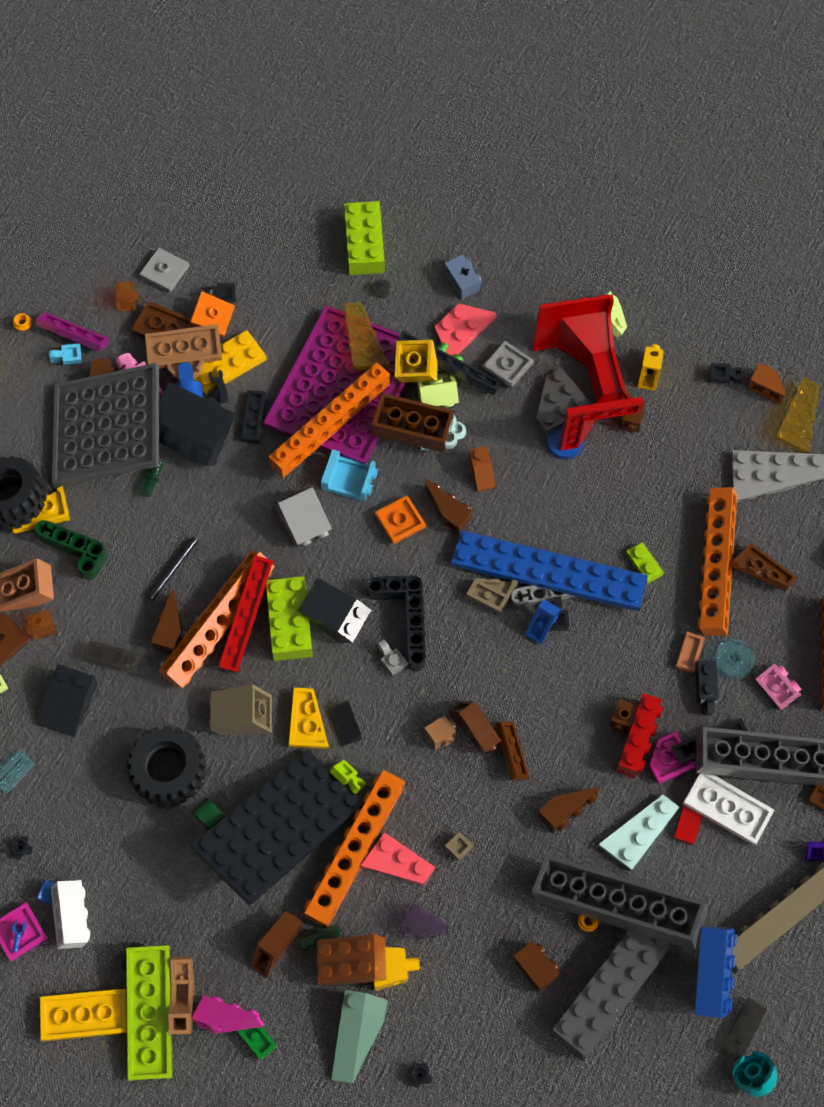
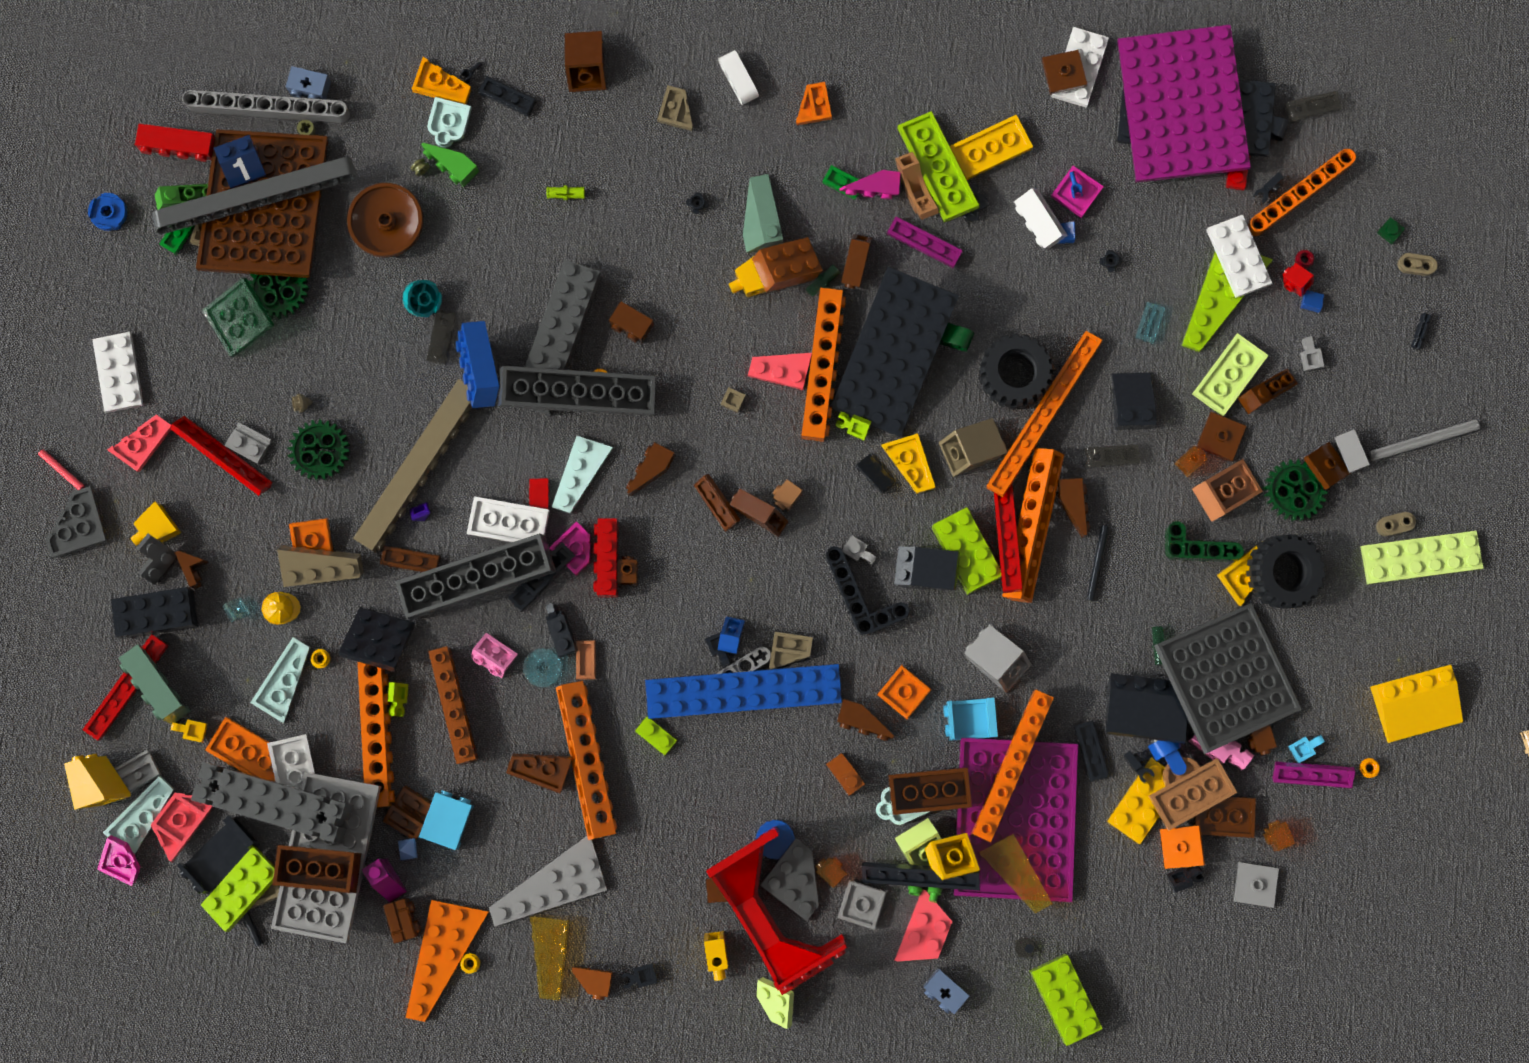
camera: 165 degrees right, 15 degrees up
clear purple slope [401,903,450,940] -> none
none -> clear orange brick [816,857,847,888]
none -> magenta plate [887,217,963,268]
none -> orange plate [986,331,1102,497]

